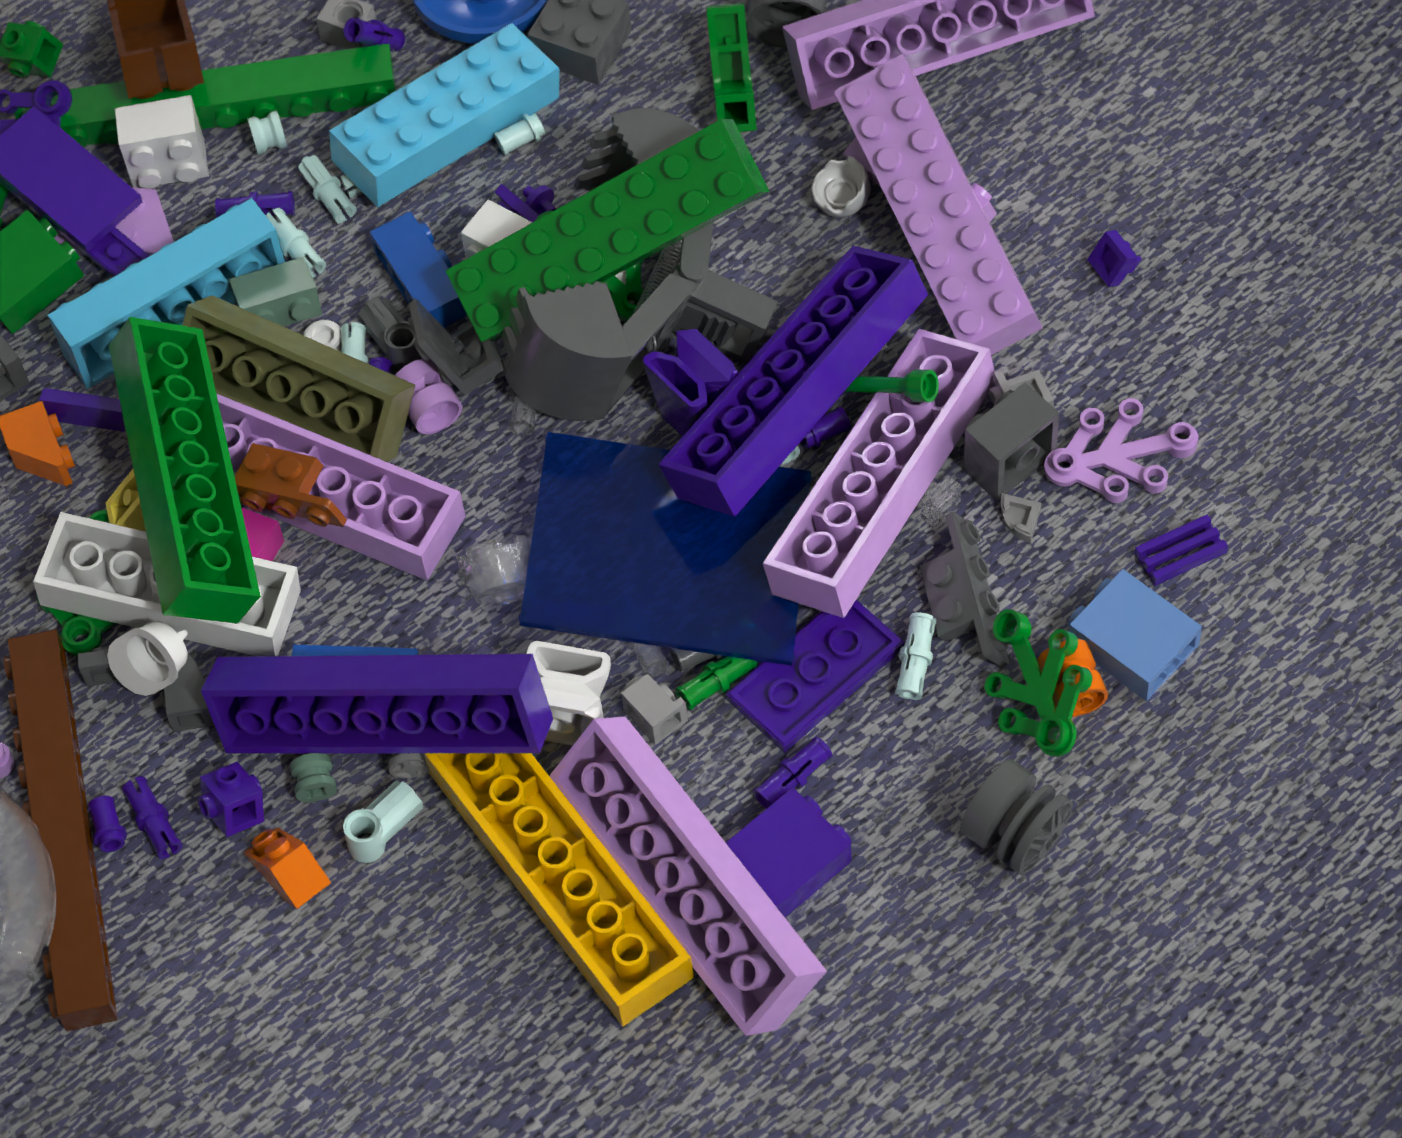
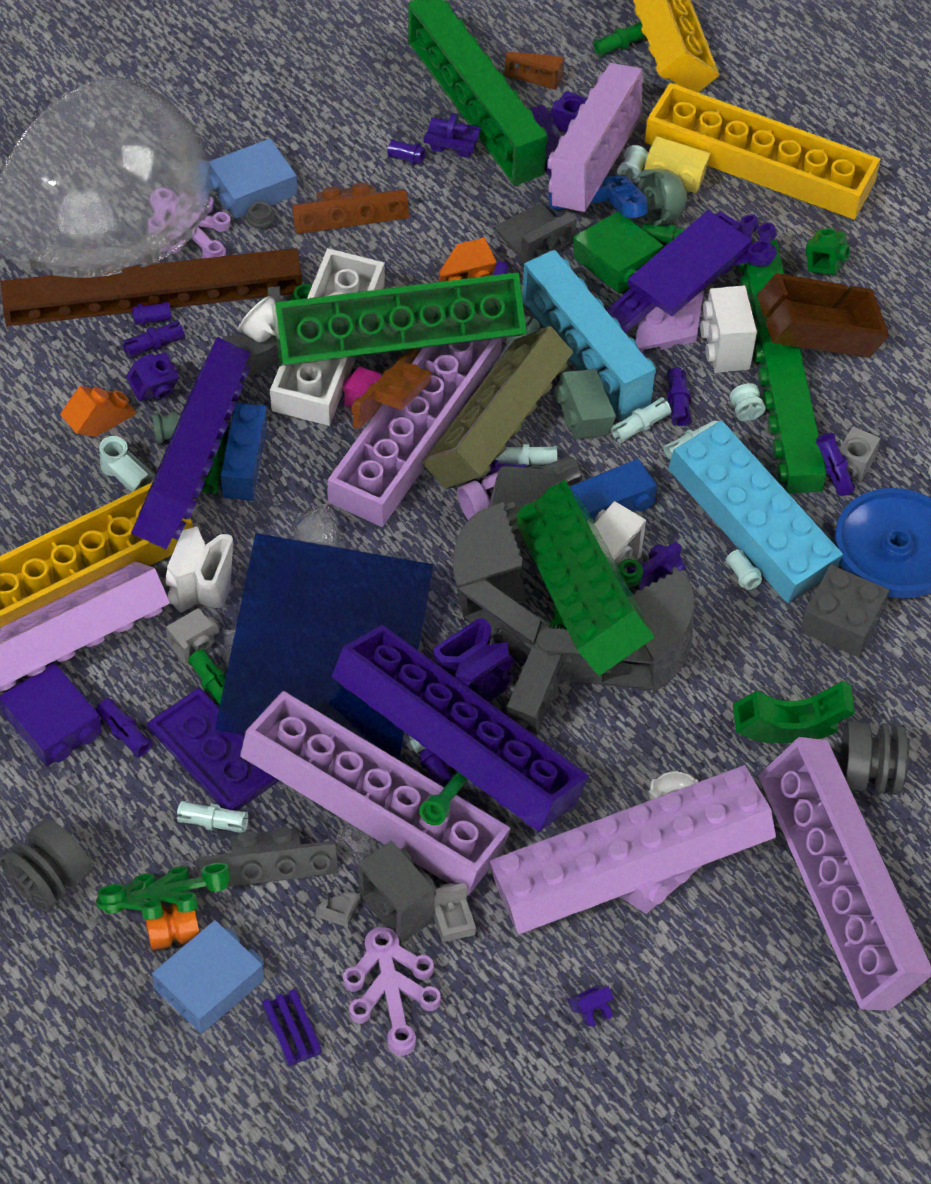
camera: 85 degrees right, 5 degrees down
white tile [304,320,341,351] -> none

